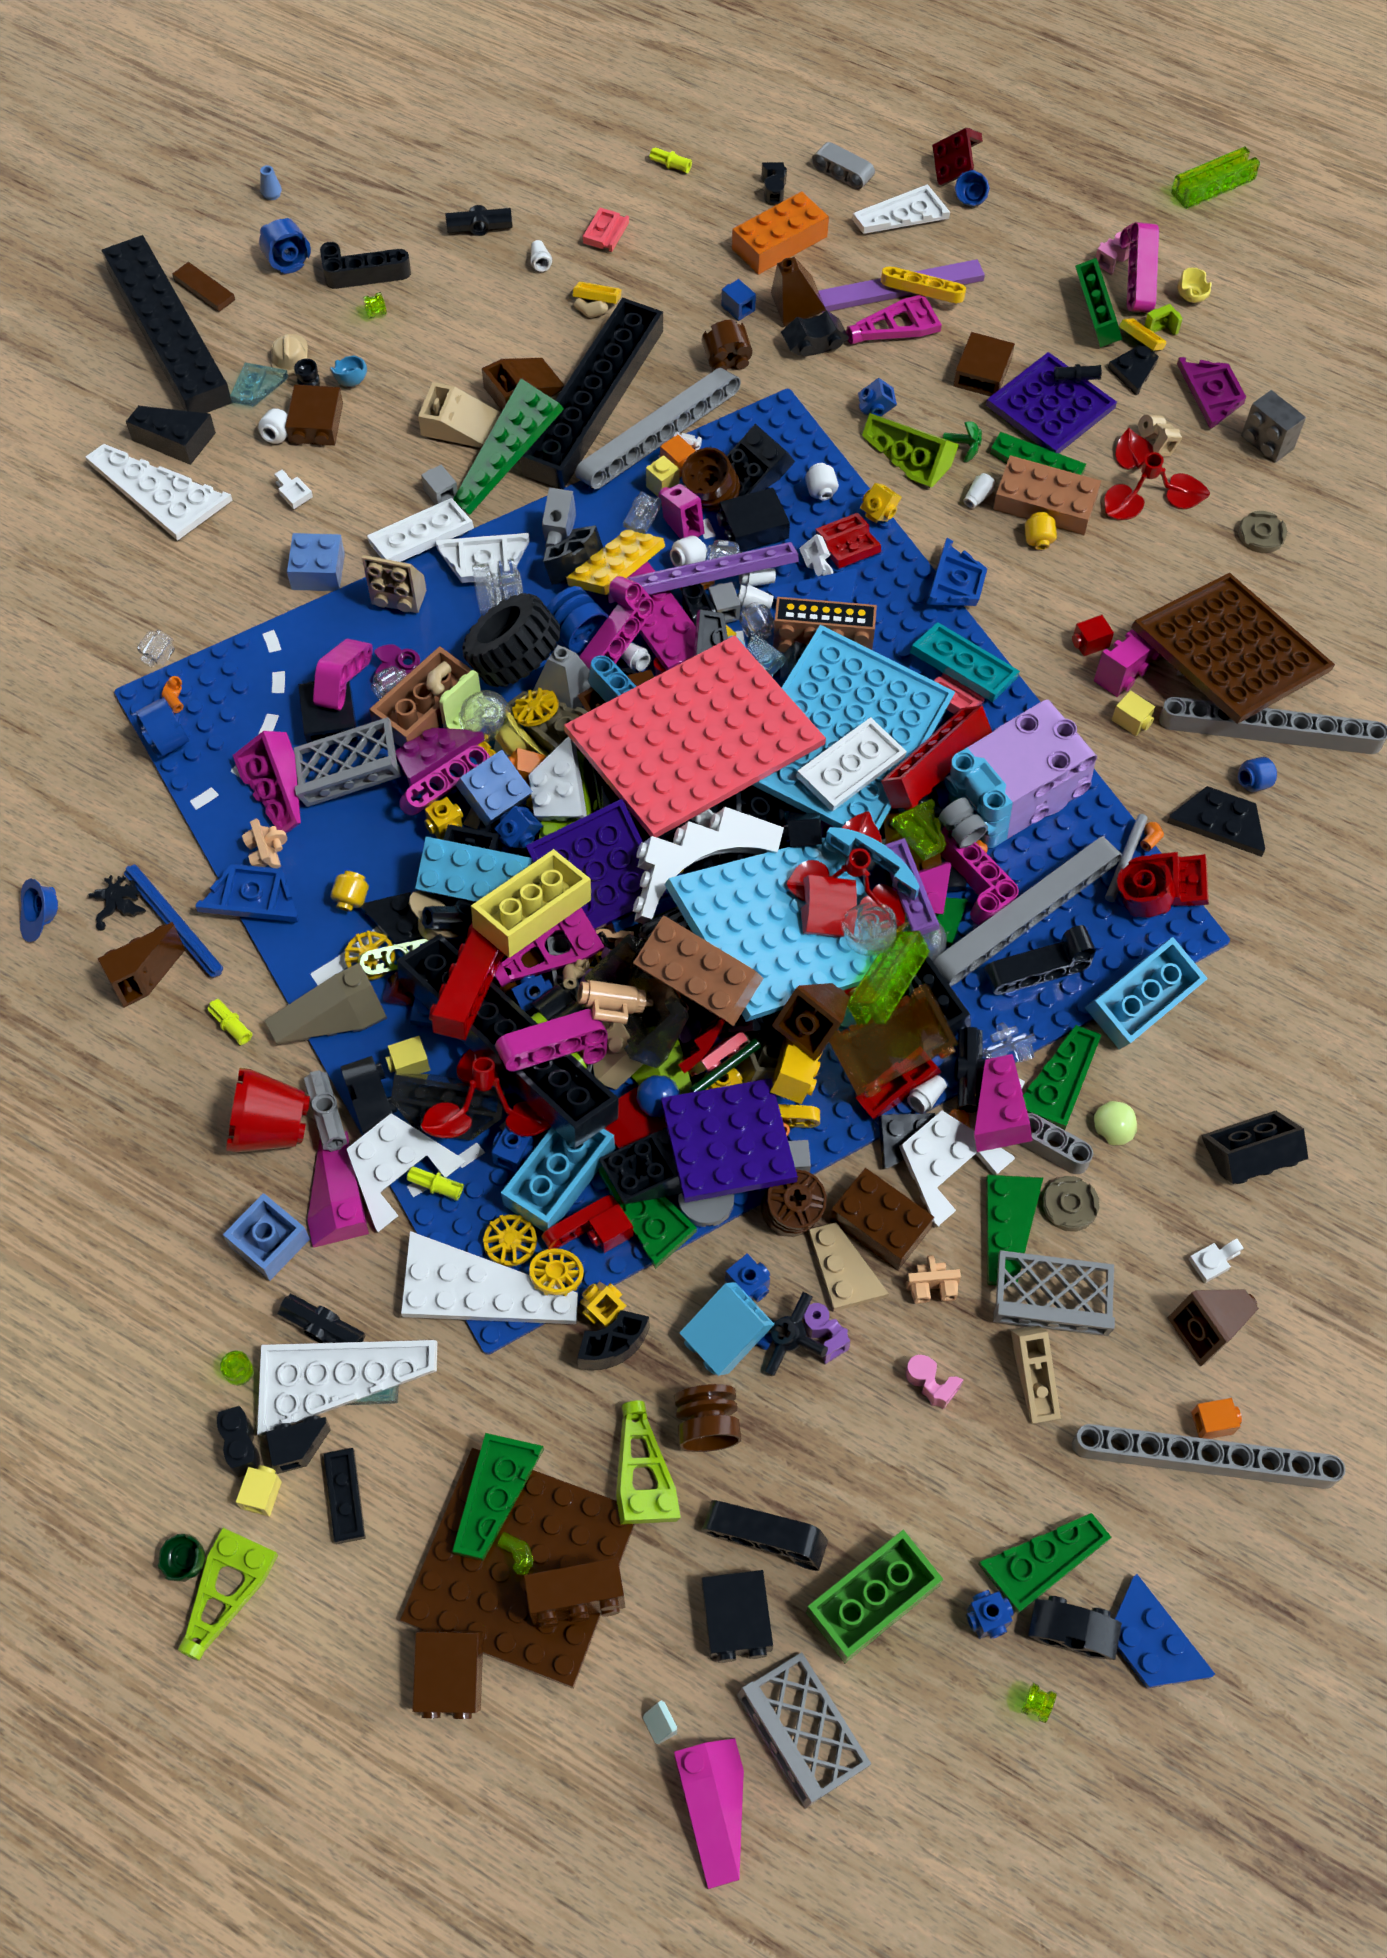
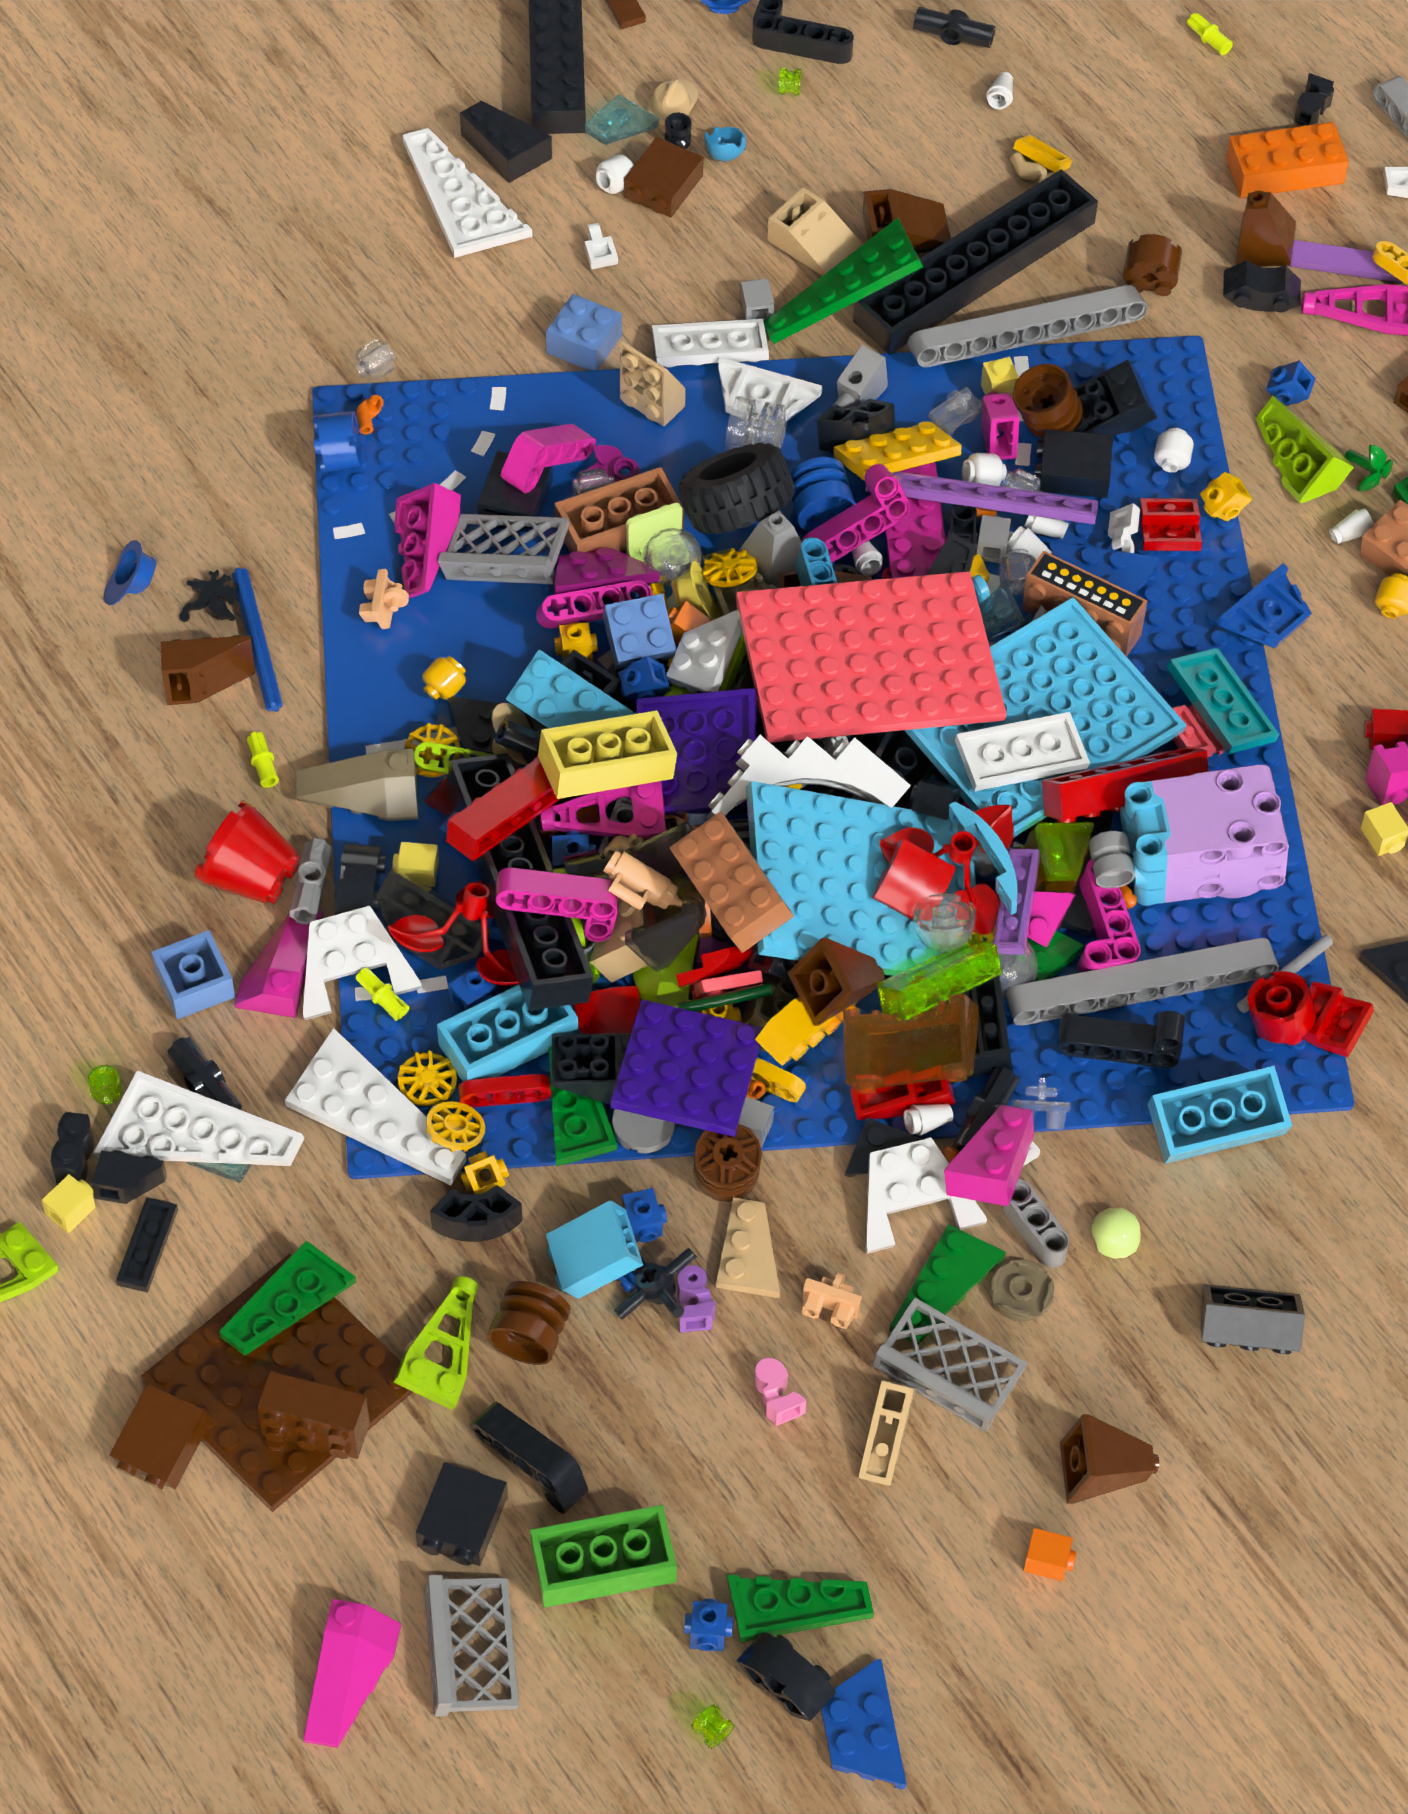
camera: 25 degrees right, 5 degrees down
blue wing [196,864,299,922] -> none
tan arm [426,661,452,696] -> none
clear neon green arm [497,1532,534,1575] -> none
coral plate [583,207,629,252] -> none
red brick [587,1203,634,1253] -> none
blue hair [636,1075,680,1118] -> none
light aqua slope [643,1700,677,1744] -> none
orange brick [660,434,696,478] -> none
white piece [674,432,702,450] -> none
blue brick [721,279,756,321] -> none
reddish brown brick [830,1167,935,1271] -> none
green wing [1023,1025,1101,1130] -> none
light grey beam [1072,1424,1346,1489] -> none
orange arm [1140,822,1164,851] -> none
white plate [1189,1239,1244,1283] -> none

